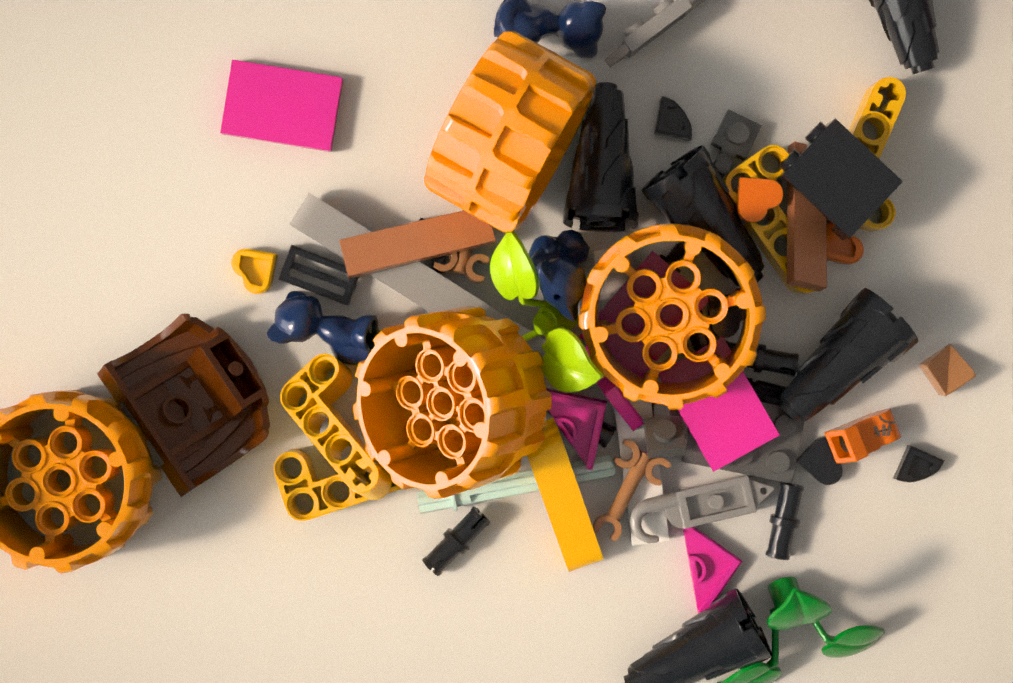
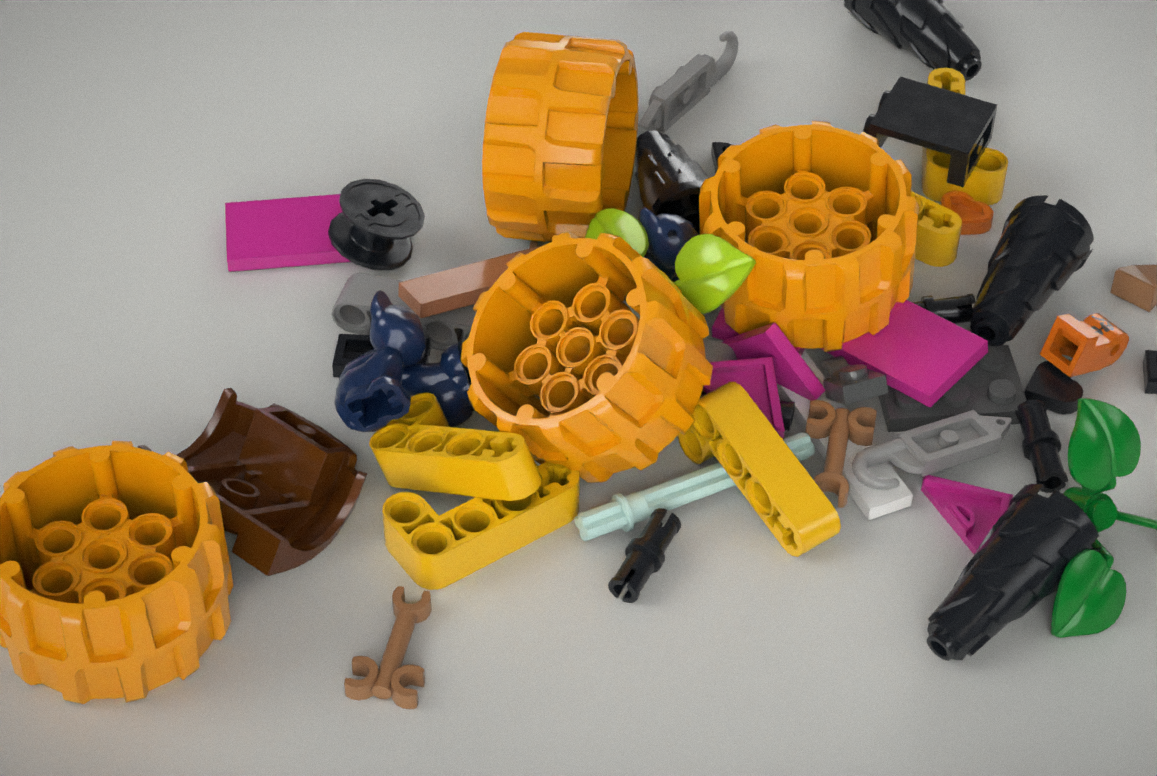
camera: 15 degrees left, 45 degrees down
yellow tile [231,249,278,294] -> none
nougat tile [787,141,827,292] -> none
none -> black piece [328,179,425,270]
none -> dark blue animal [334,290,426,432]
none -> medium nougat bar [344,586,432,709]

